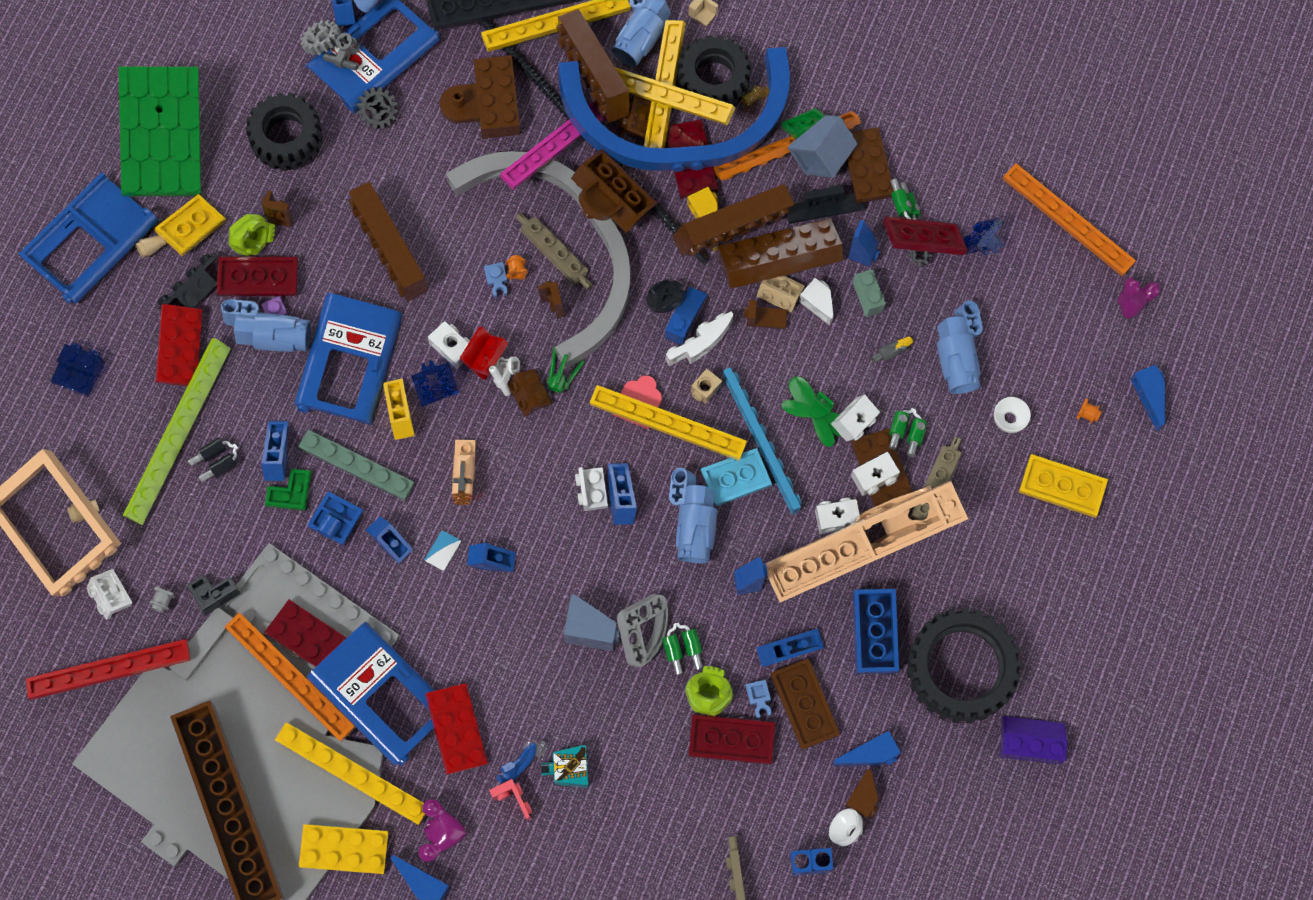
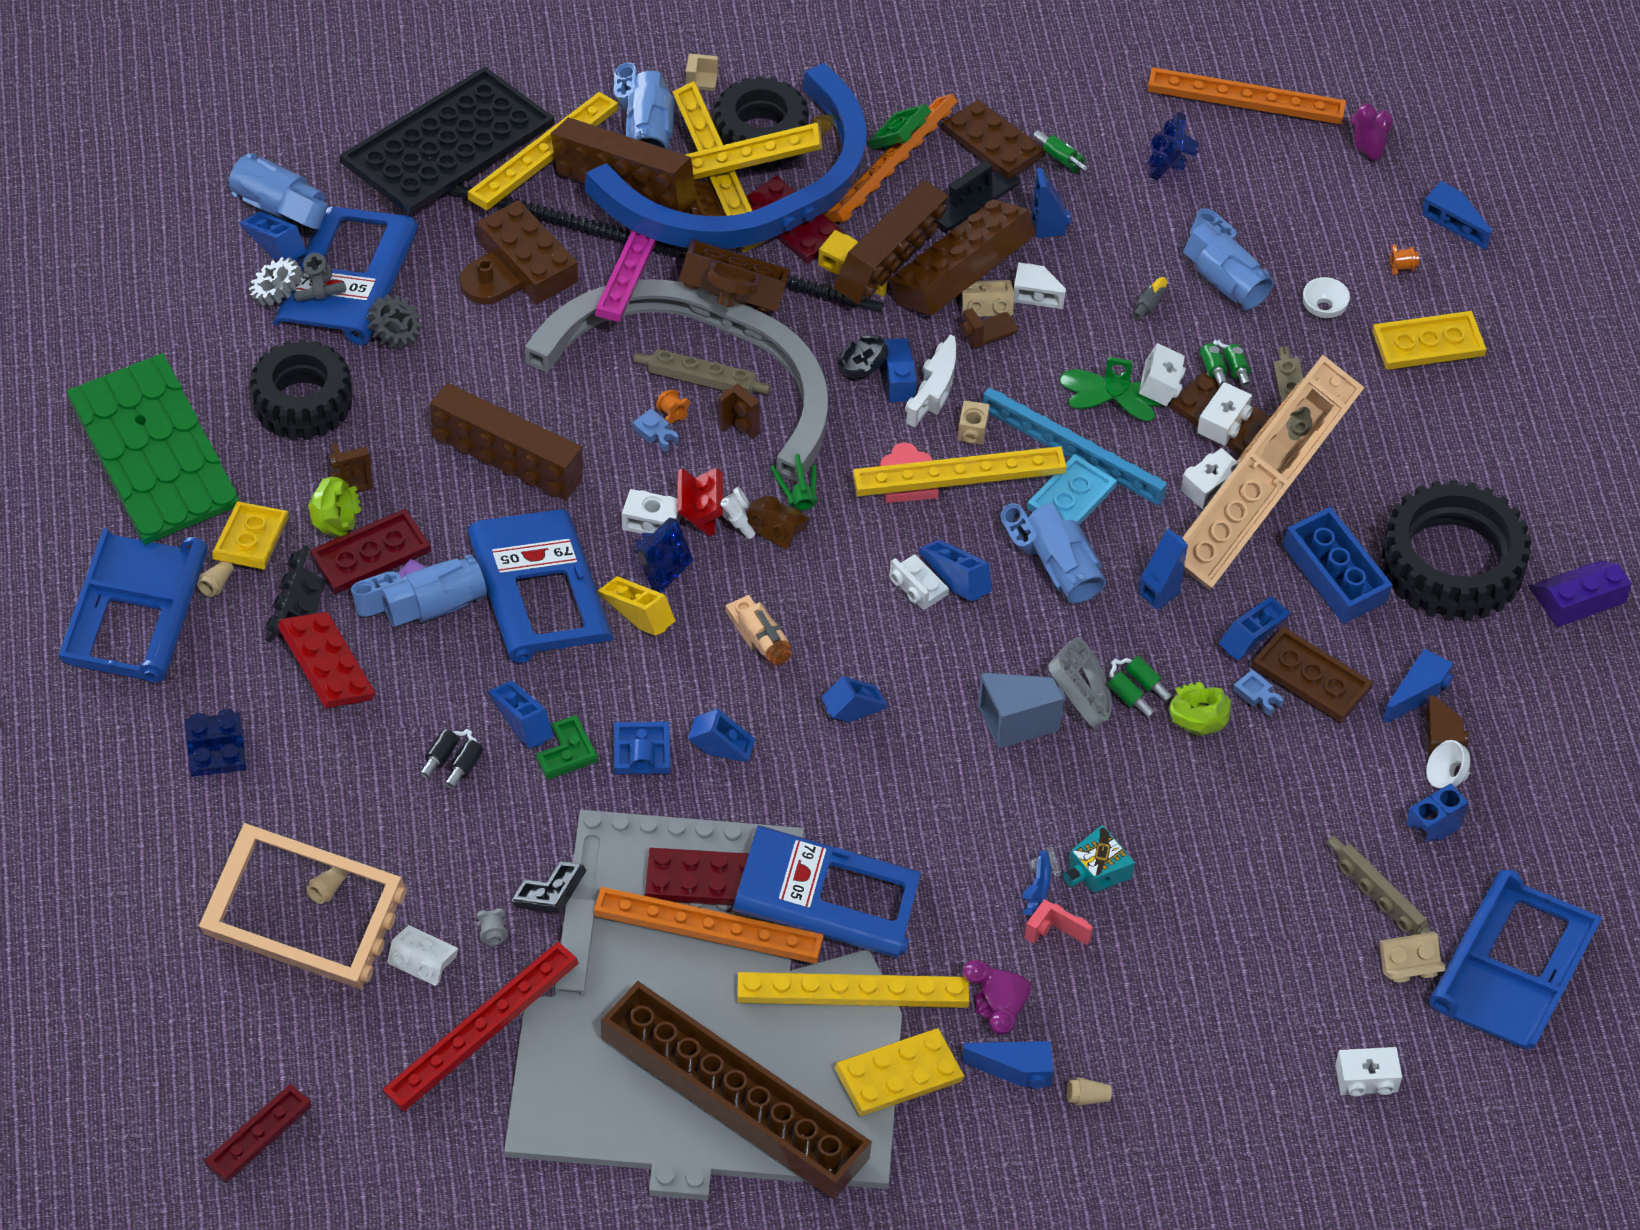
camera: 30 degrees left, 20 degrees down
lime plate [123,338,231,525] -> none
sand green plate [298,430,415,501] -> none
sticker [424,530,461,571] -> none
red plate [425,683,488,775] -> none
dark red plate [688,715,775,765] -> none
sand blue slope [788,115,857,178] -> none
sand green brick [853,269,886,317] -> none
dark red plate [883,216,967,255] -> none
dark grey gear [907,250,932,268] -> none

